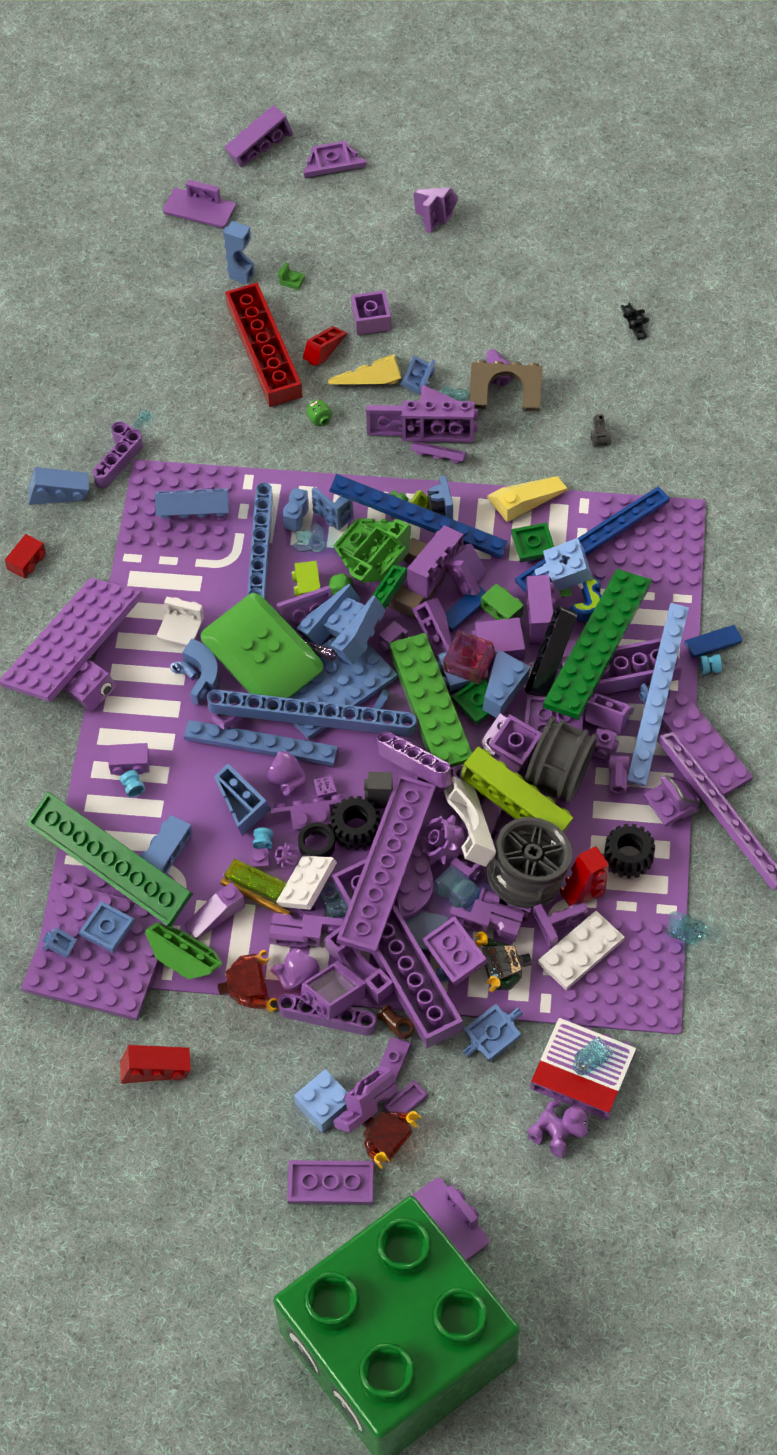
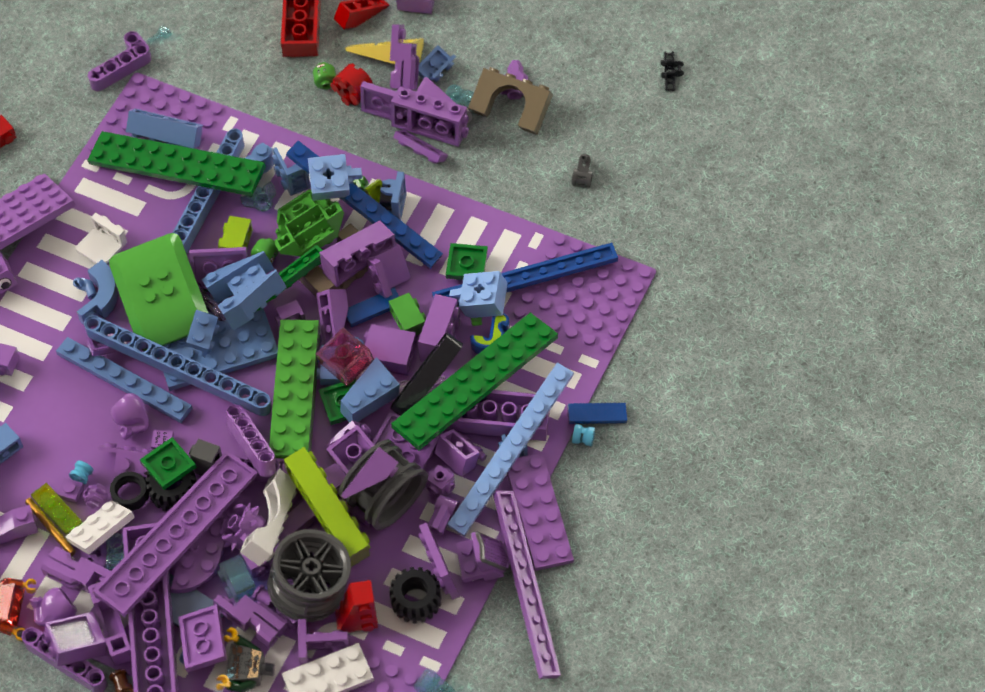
camera: 20 degrees right, 0 degrees up
medium blue wedge [28,467,89,505] -> none
medium blue wedge [214,764,271,836] -> none
medium blue tile [373,689,390,709] -> none
light yellow wedge [487,476,568,522] -> none
none -> green plate [87,131,266,196]
none -> green plate [140,437,196,490]
none -> medium blue bracket [185,310,219,357]
none -> light blue hinge [308,154,362,201]
none -> red brick [330,64,373,106]
none -> medium lavender slope [341,447,399,499]
none -> medium lavender plate [390,24,419,90]
none -> medium lavender plate [418,523,460,600]

